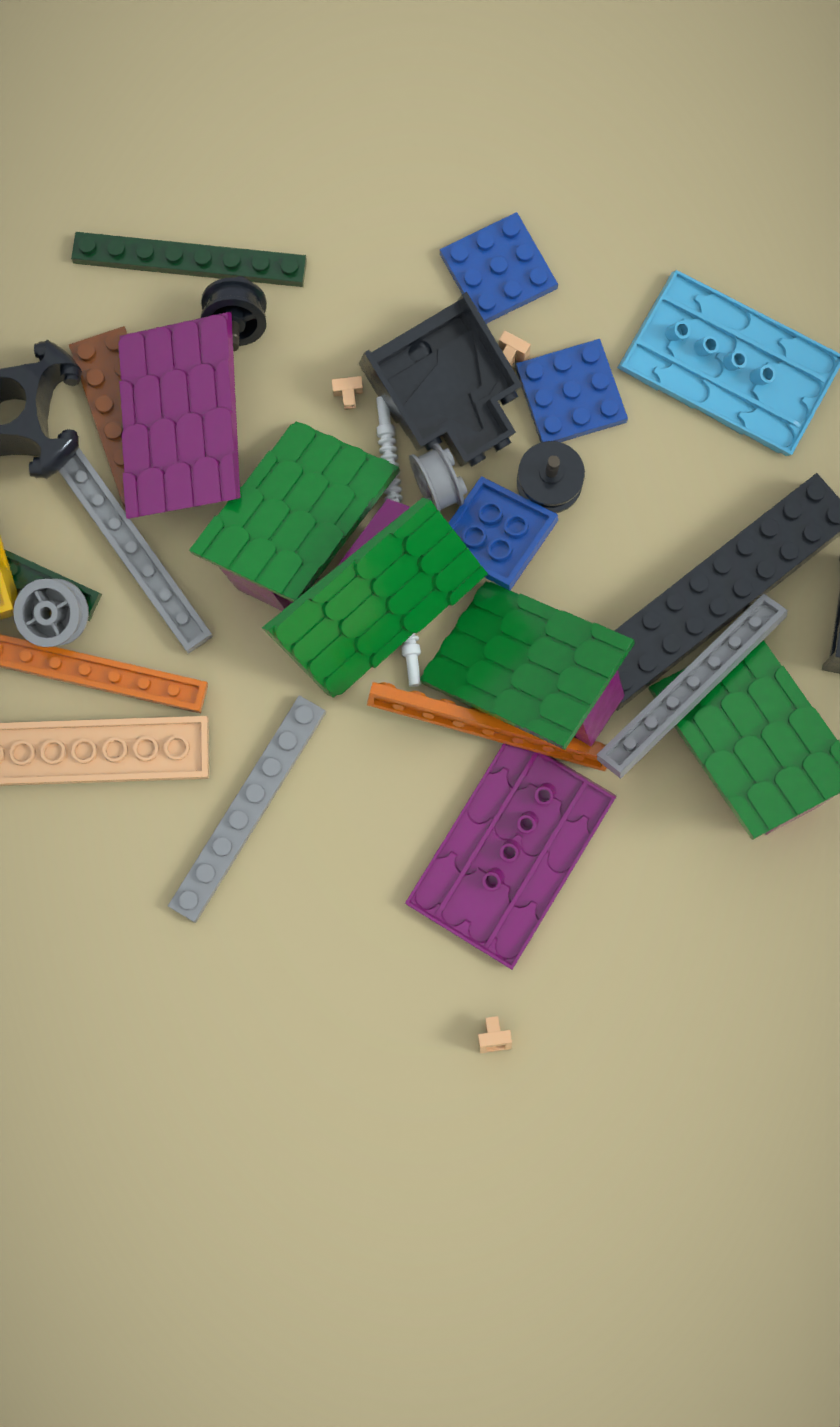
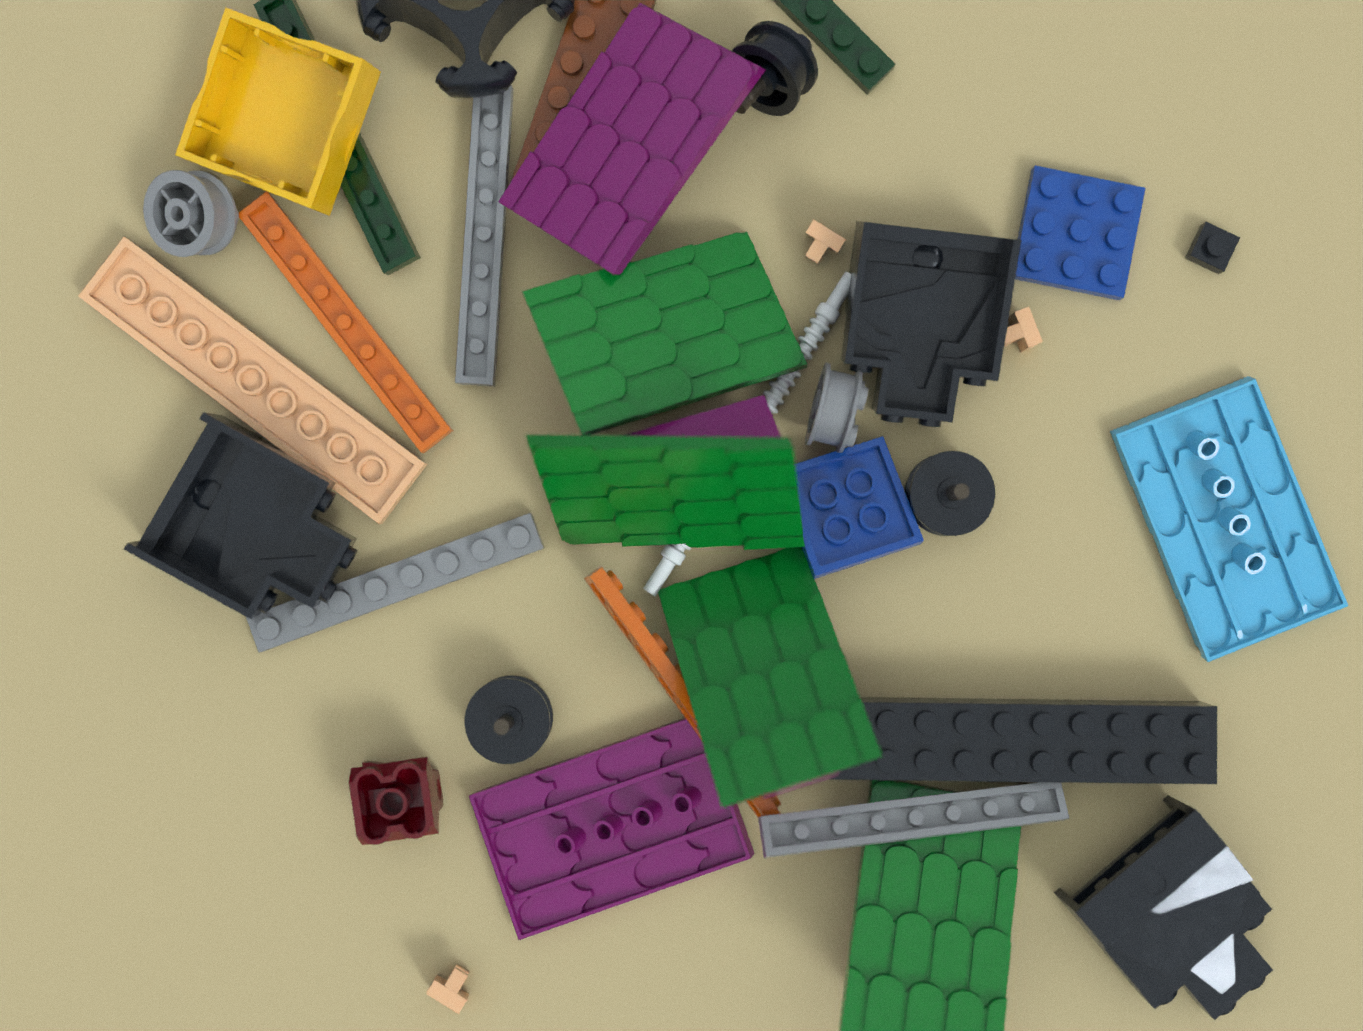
camera: 40 degrees right, 10 degrees up
light grey wheel [13,579,89,647] -> none
blue plate [515,339,628,442] -> none
none -> black panel [124,412,358,619]
none -> dark red piece [349,757,443,845]
none -> black wheel [464,675,553,764]
none -> black plate [1185,222,1240,274]

